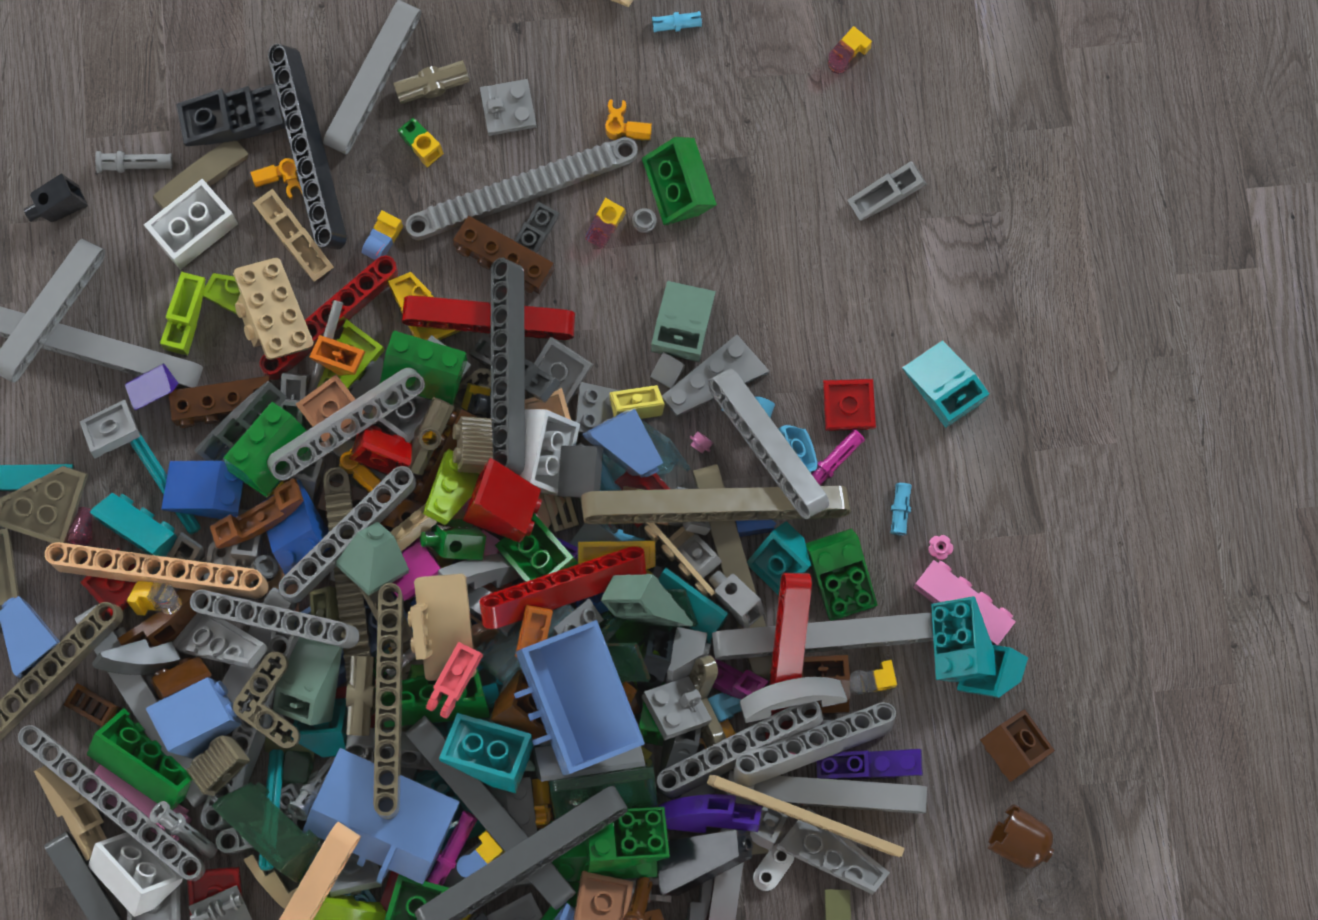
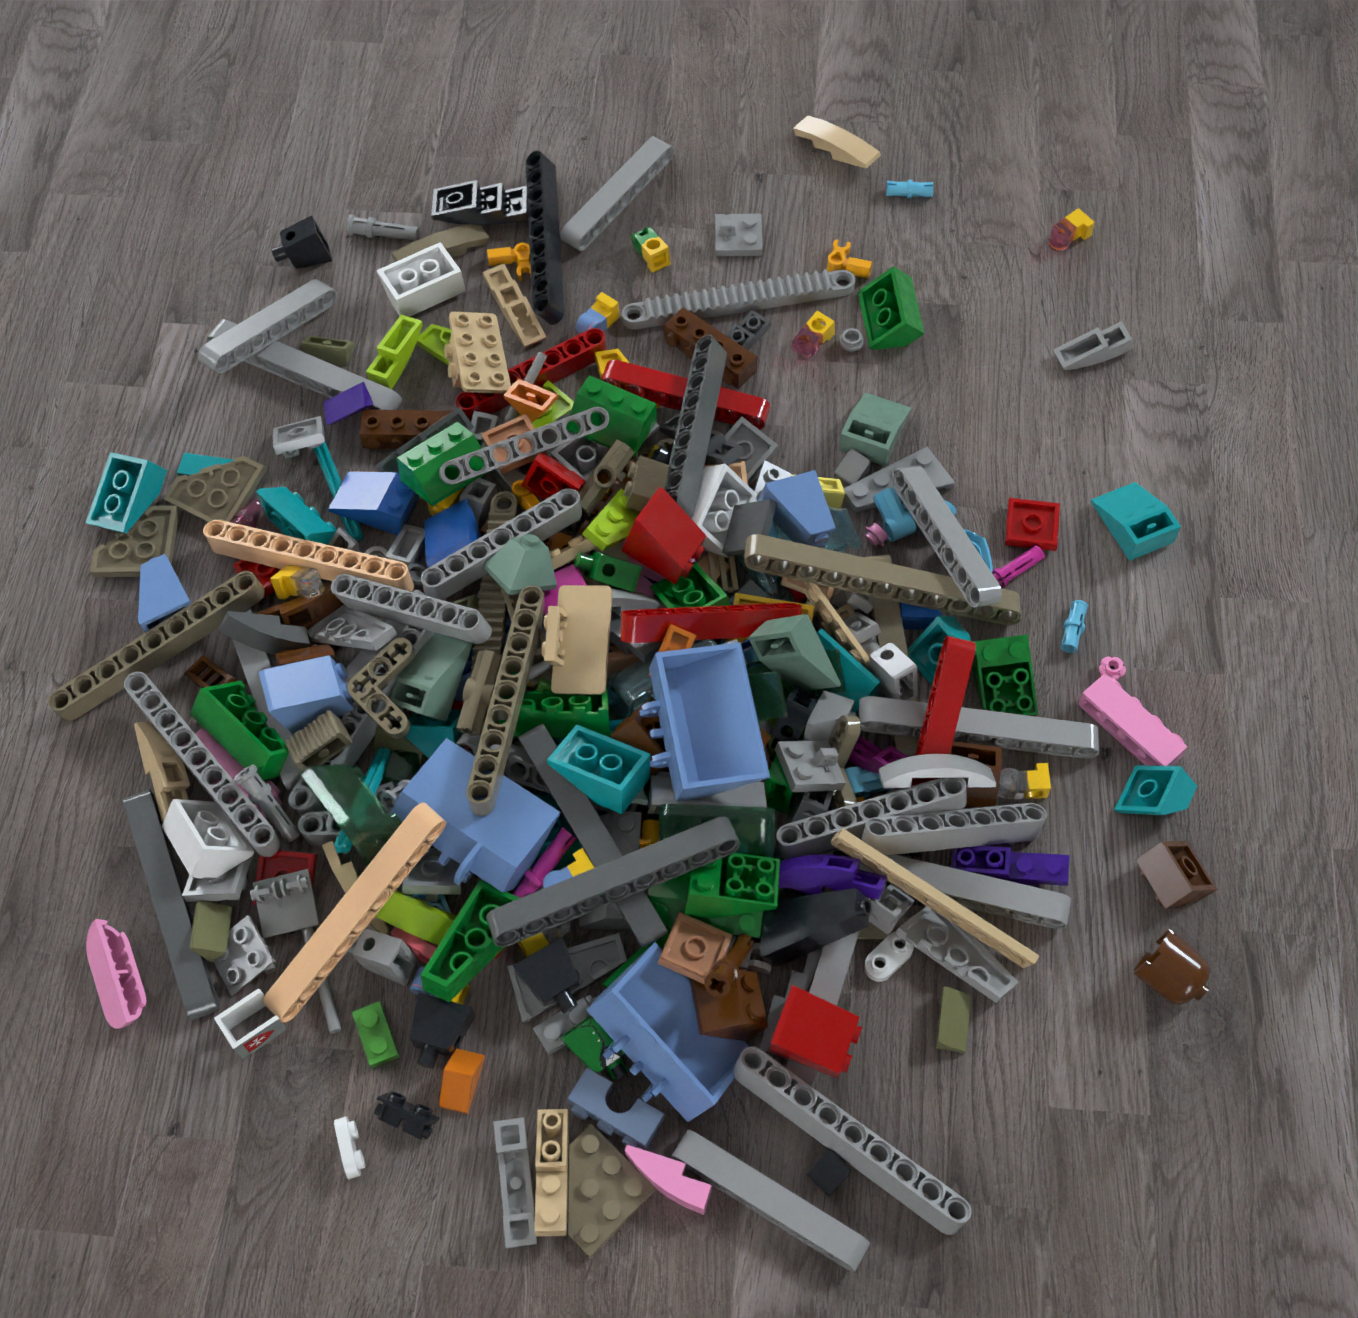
camera: 15 degrees right, 15 degrees down
dark orange slope [210,478,303,549] -> none
dark tan piece [393,60,470,104] -> none
coral hinge [426,642,483,719] -> none
teal slope [931,596,996,682] -> none
none -> olive slope [300,335,354,367]
none -> medium azure piece [873,487,916,542]

